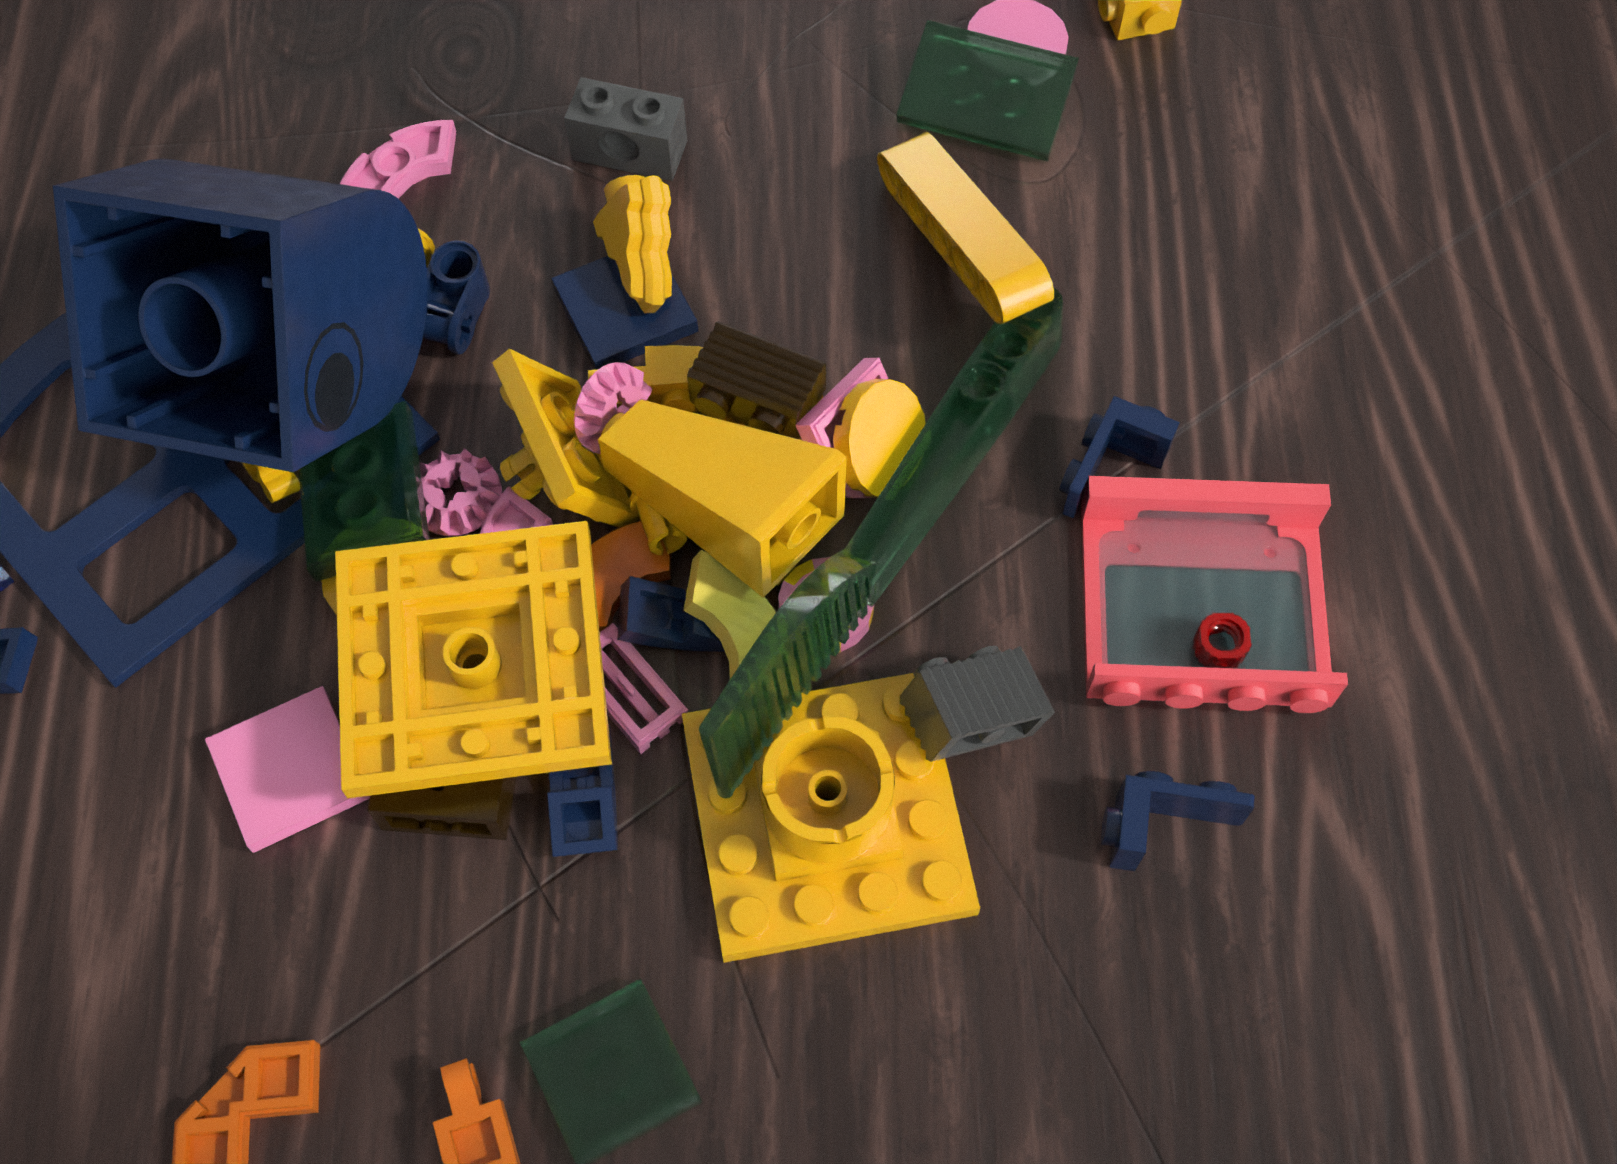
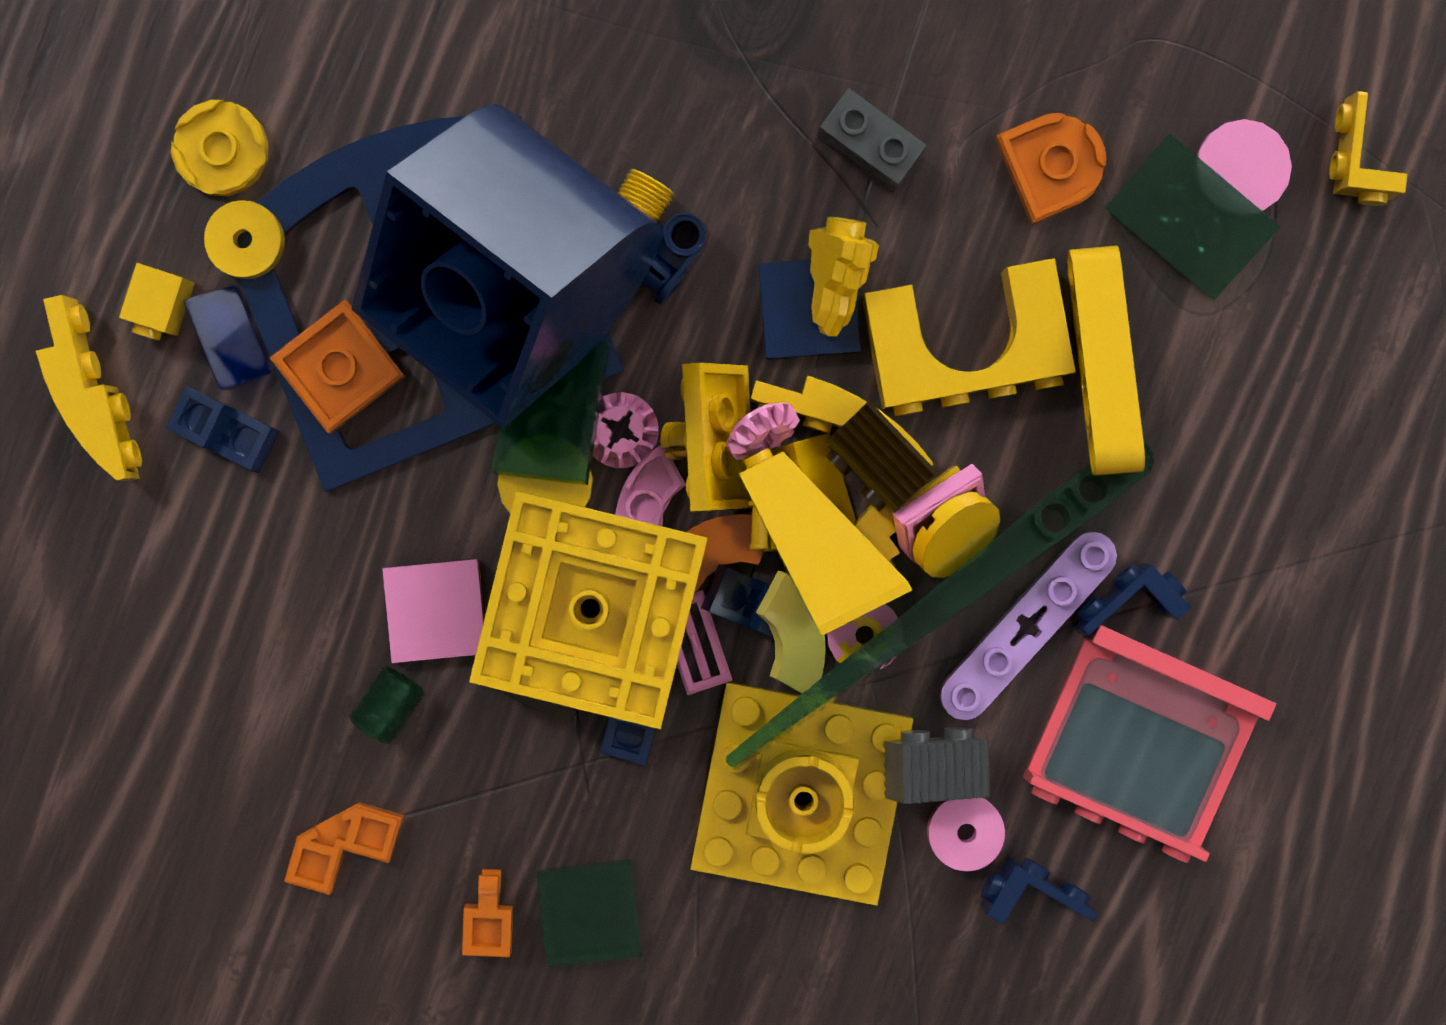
camera: 25 degrees right, 25 degrees up
bright pink tile [340,120,456,199] -> none
red axle [1192,612,1252,668] -> none
none -> orange tile [270,299,406,434]
none -> clear green piece [349,666,425,744]
none -> yellow arch [861,258,1076,416]
none -> bright pink piece [927,797,1005,871]
none -> lavender piece [939,532,1117,720]
none -> orange tile [995,113,1107,225]

